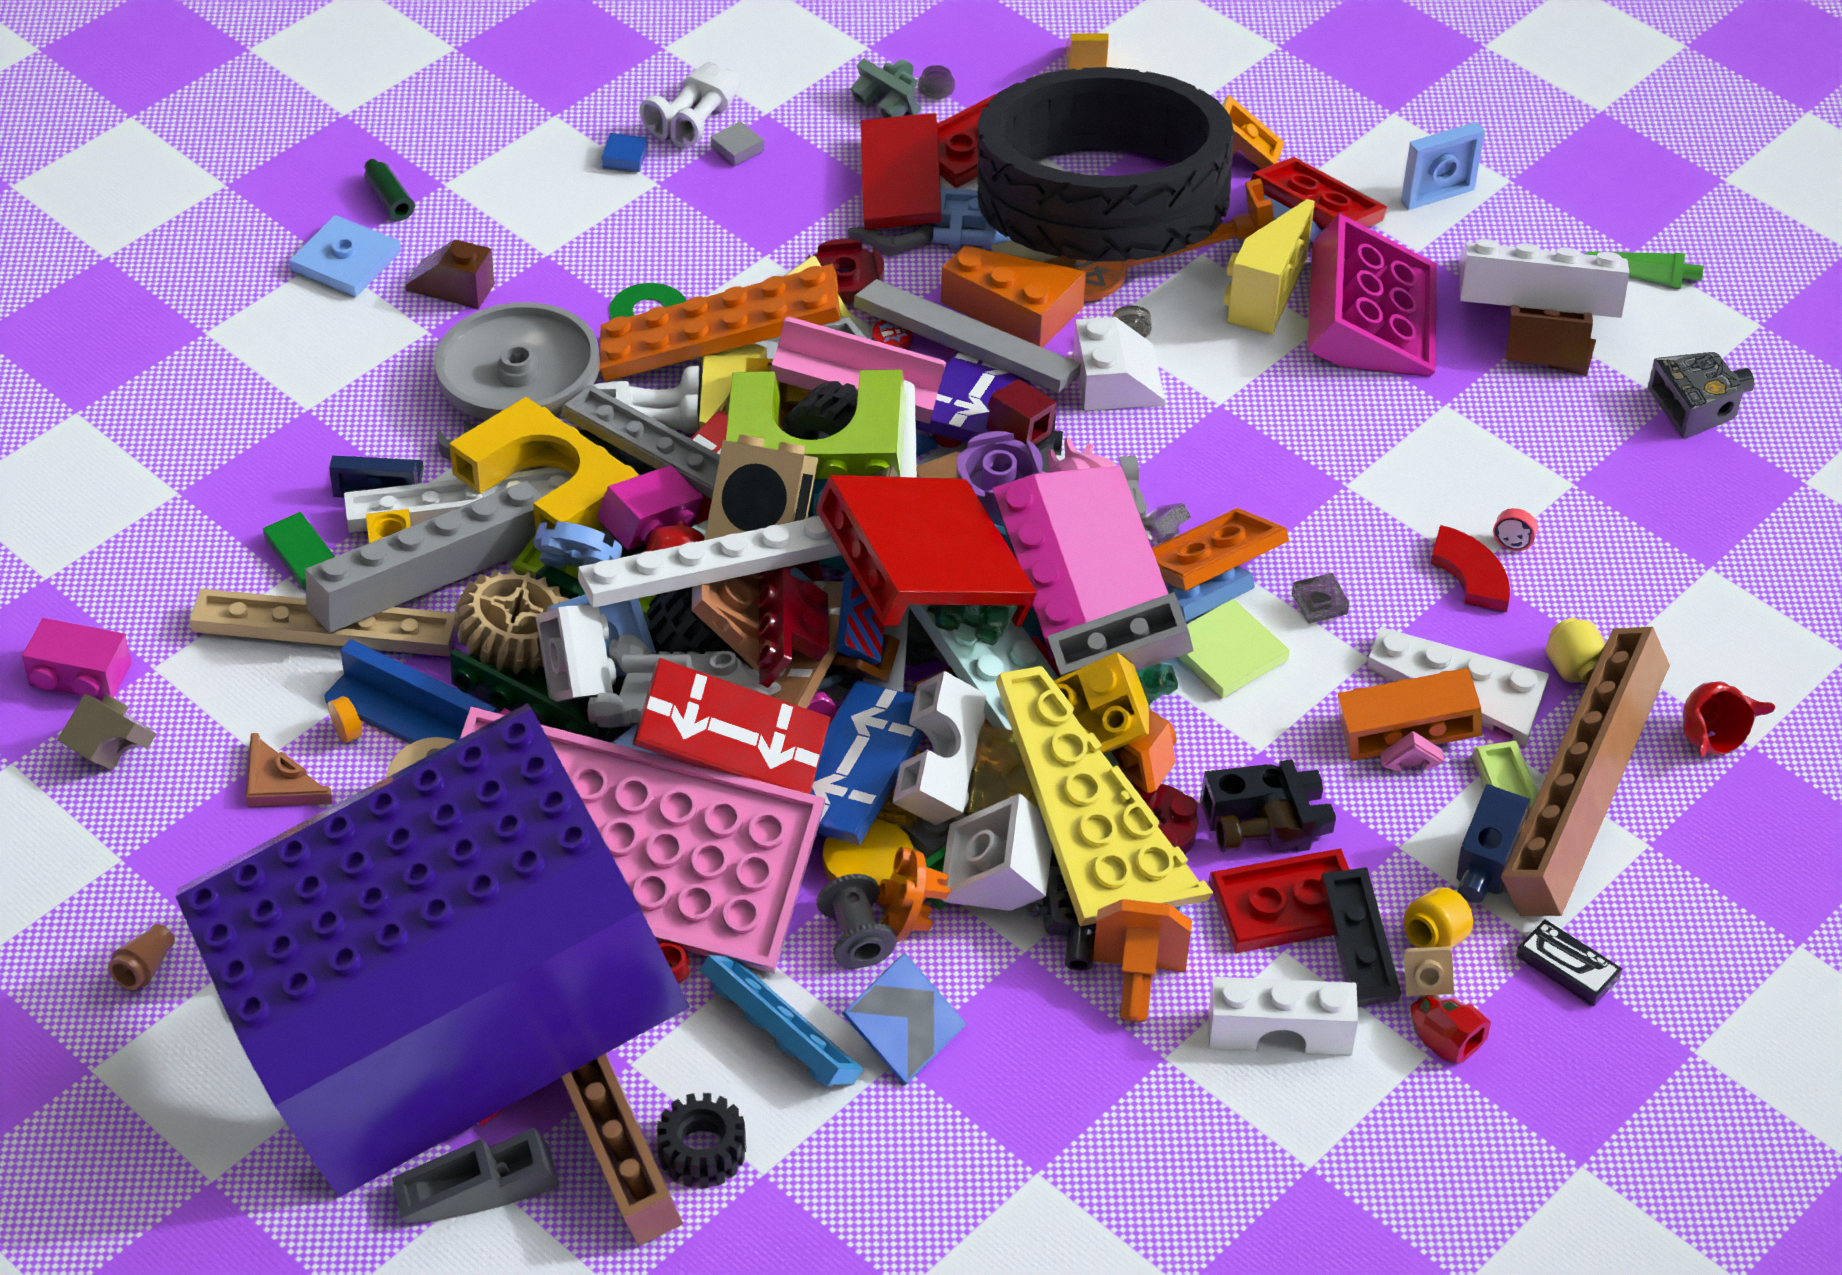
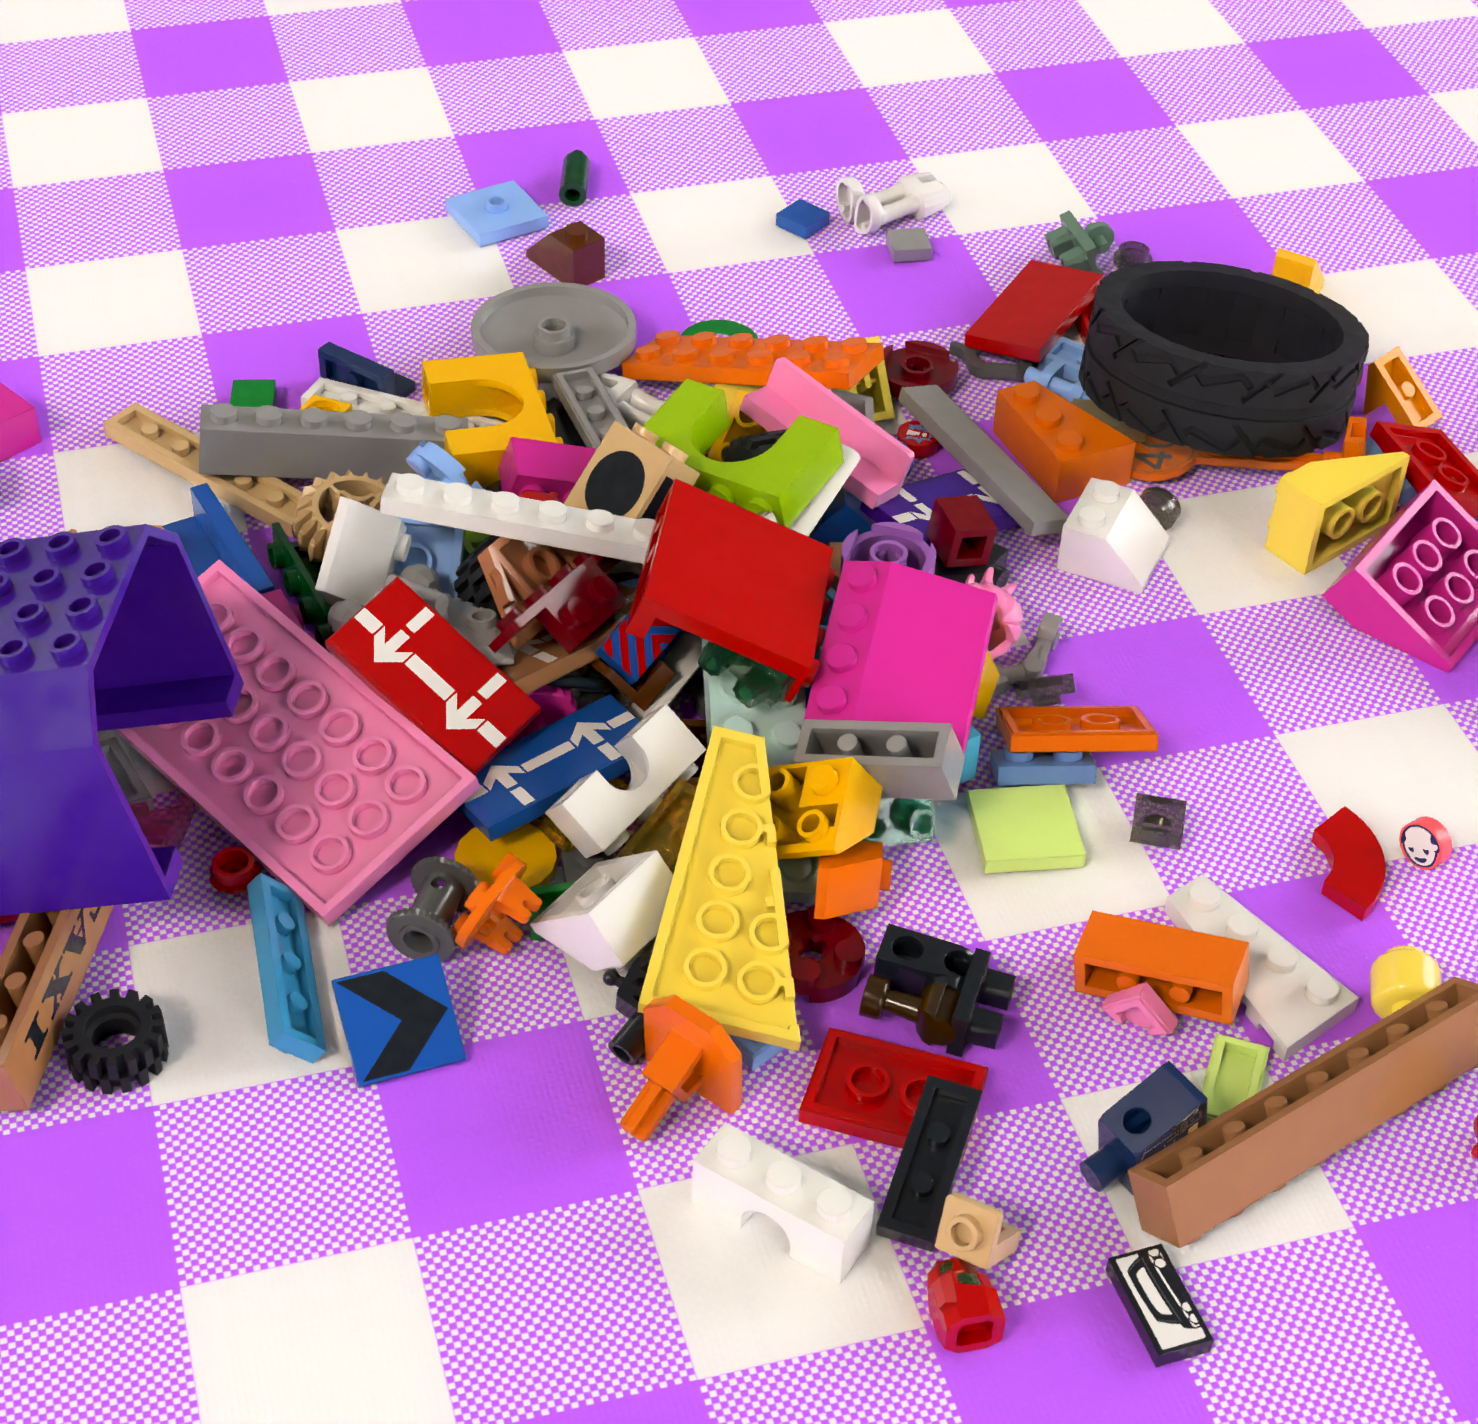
camera: 30 degrees right, 5 degrees down
yellow head [1403,887,1474,949] -> none

